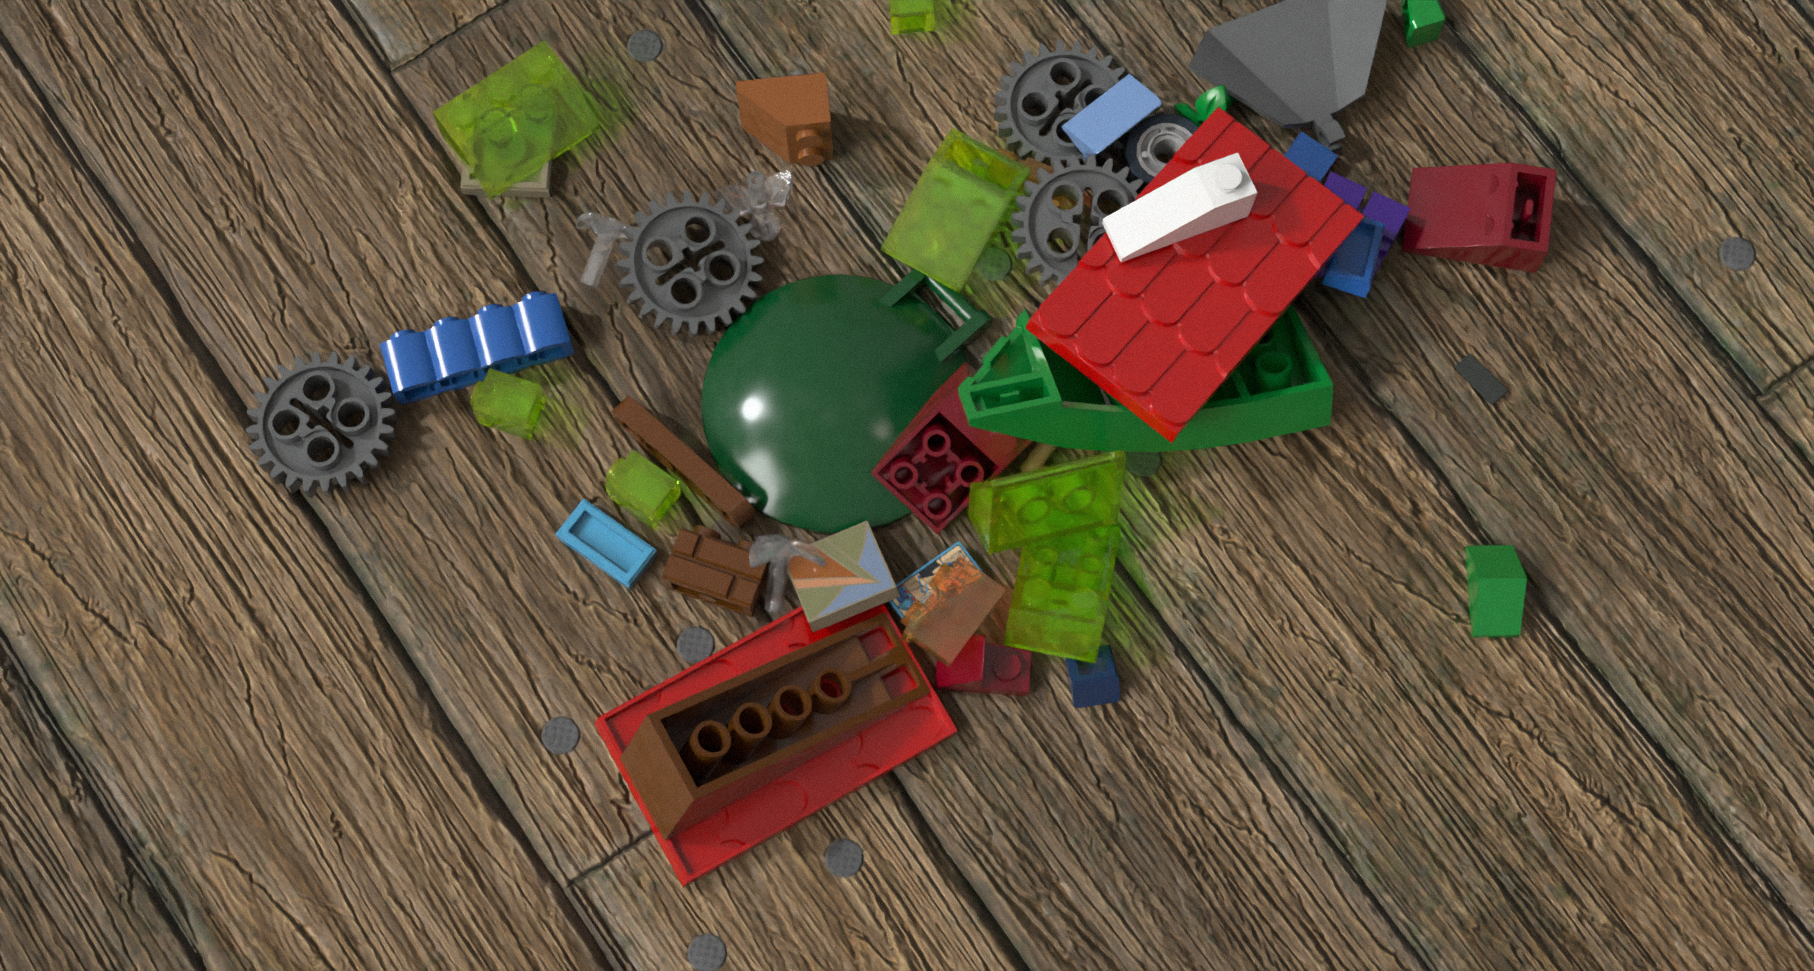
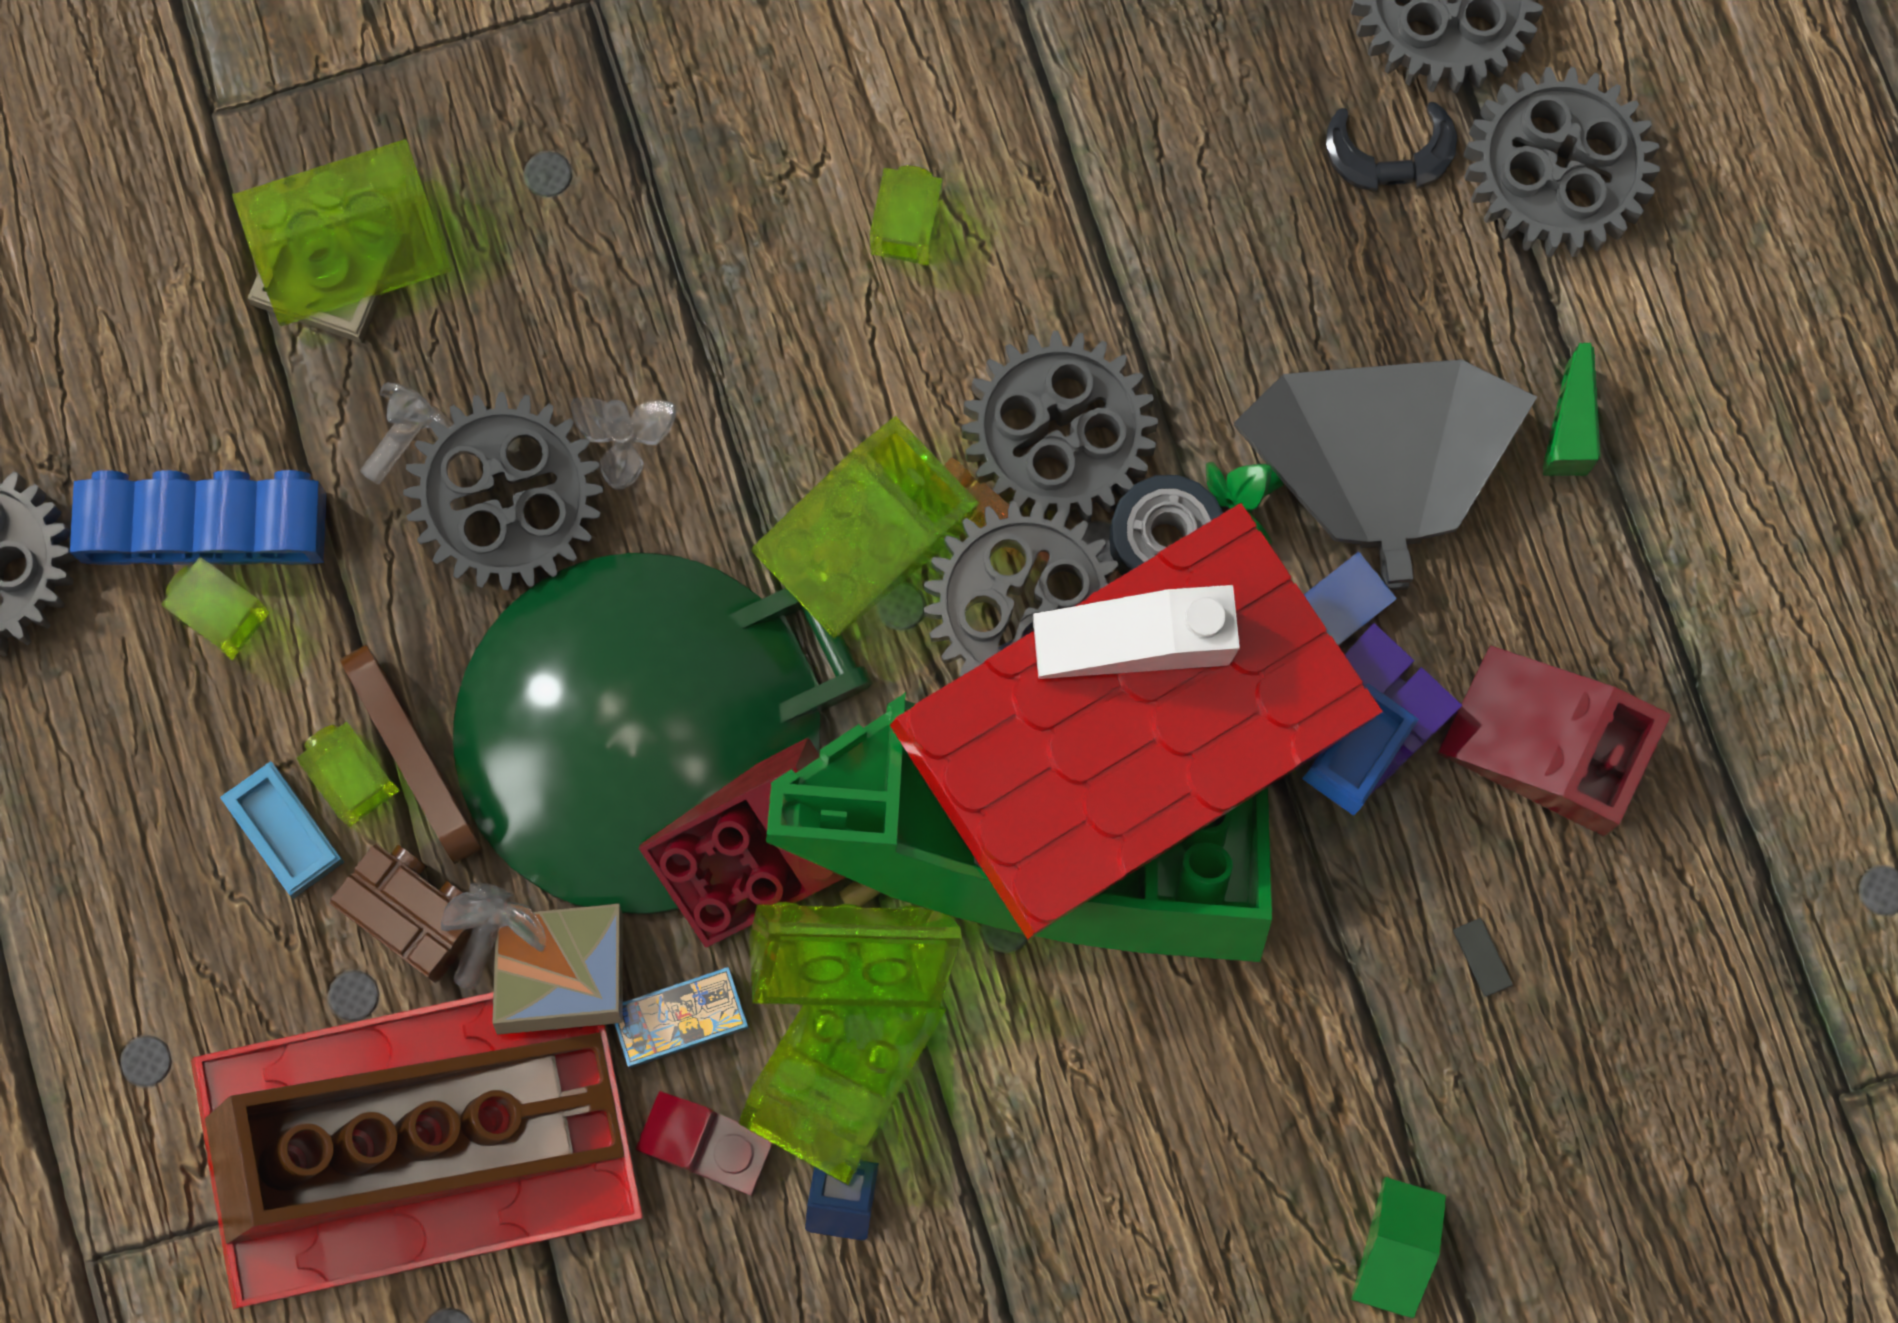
camera: 15 degrees right, 5 degrees up
dark orange slope [735,73,833,166] -> none
clear orange bracket [901,556,1006,667] -> none
medium blue slope [1062,74,1163,160] -> none

